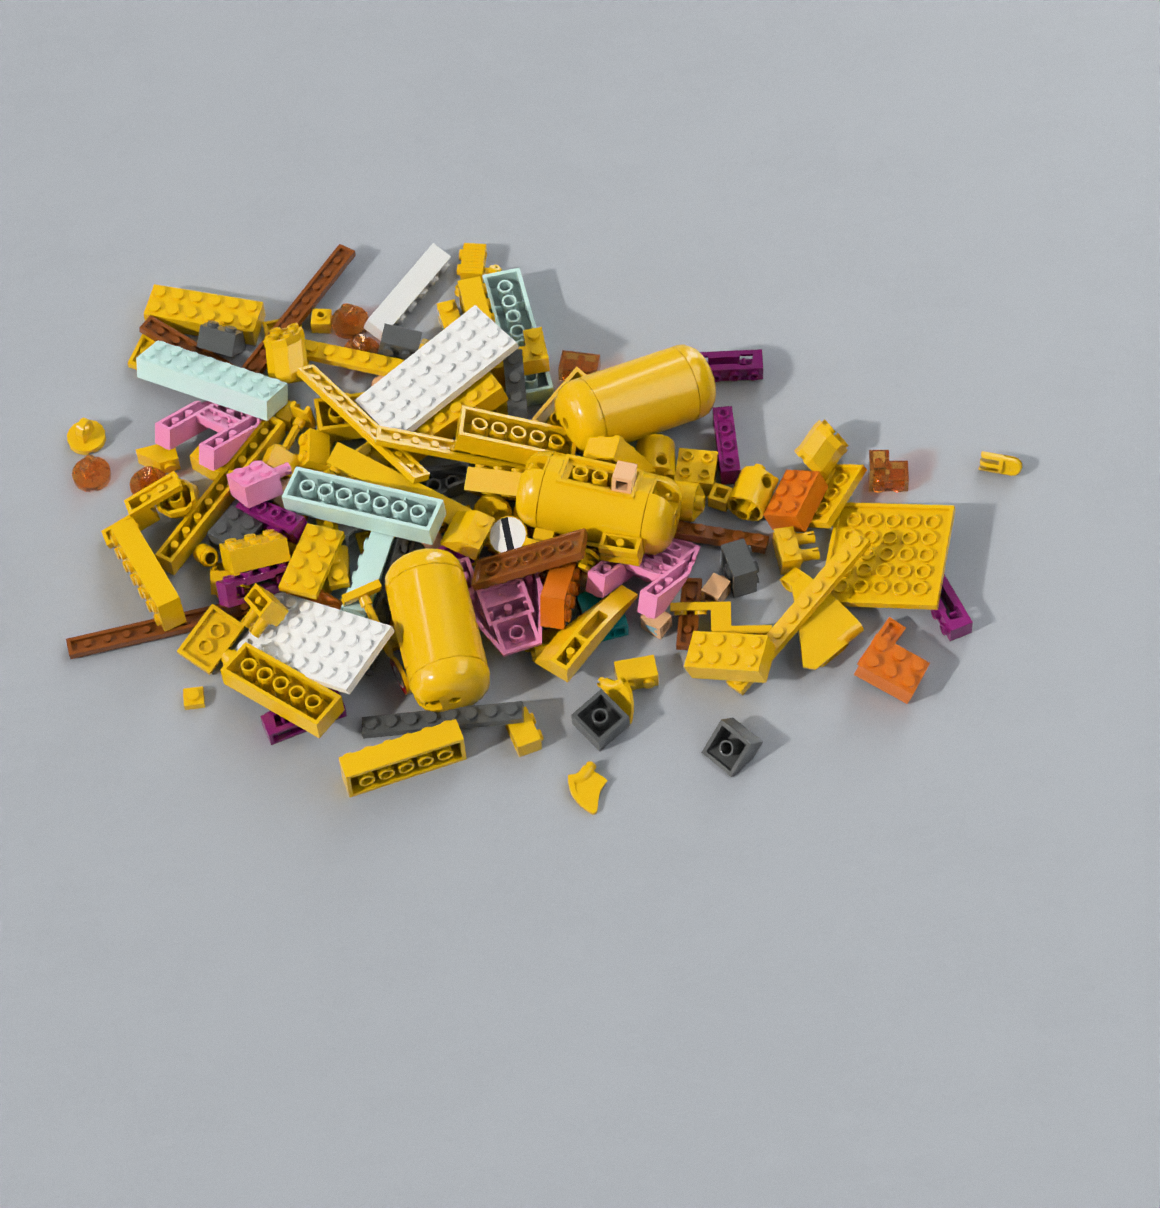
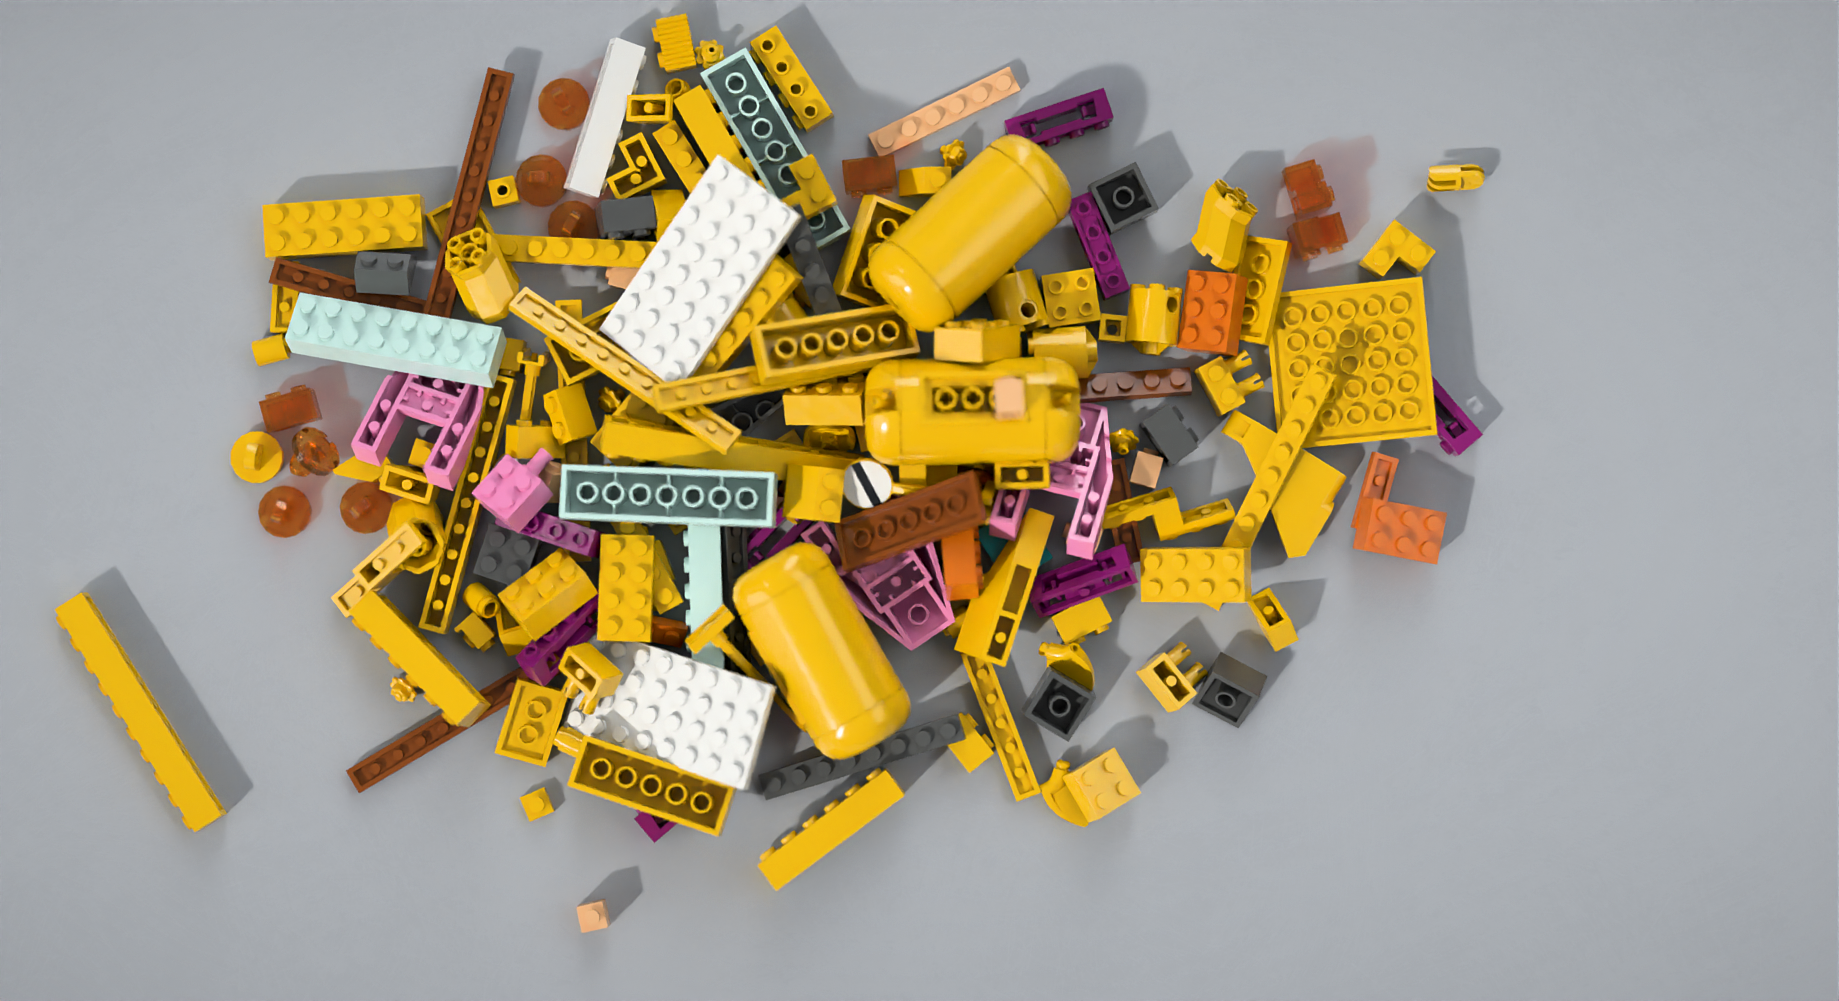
camera: 20 degrees left, 30 degrees up
none -> yellow brick [252,333,292,367]
none -> clear orange brick [259,385,322,433]
none -> clear orange tile [289,427,339,477]
none -> yellow slope [379,464,441,505]
none -> yellow plant [390,677,417,702]
none -> yellow brick [454,612,497,653]
none -> clear orange tile [538,78,591,131]
none -> light nougat brick [576,899,611,933]
none -> yellow brick [607,132,667,199]
none -> yellow slope [626,94,673,124]
none -> yellow brick [749,25,834,134]
none -> light nougat plate [868,67,1020,159]
none -> yellow plate [960,653,1041,802]
none -> magenta brick [1029,544,1138,618]
none -> yellow brick [1062,747,1141,823]
none -> dark grey brick [1087,162,1159,235]
none -> yellow plant [1109,428,1139,455]
none -> yellow brick [1136,642,1208,713]
none -> yellow slope [1247,588,1299,652]
none -> clear orange brick [1281,159,1335,221]
none -> yellow brick [1359,219,1436,280]

